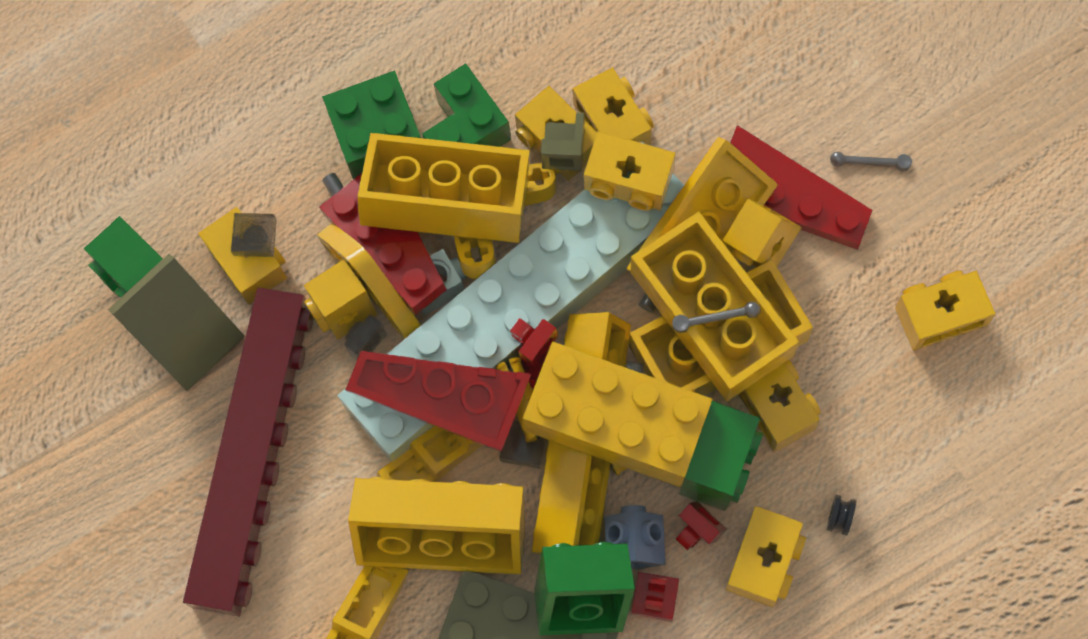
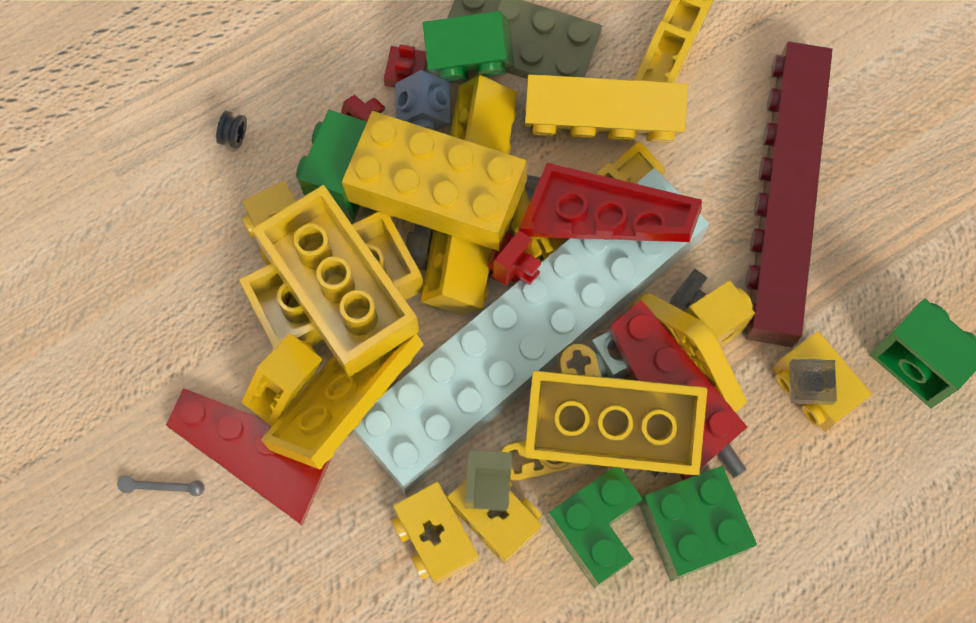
camera: 170 degrees right, 0 degrees up
olive tile [108,254,245,391] -> none
yellow brick [584,131,676,211] -> none
flat silver hinge [672,302,761,333] -> none
yellow brick [725,506,807,608] -> none
yellow brick [895,270,996,351] -> none

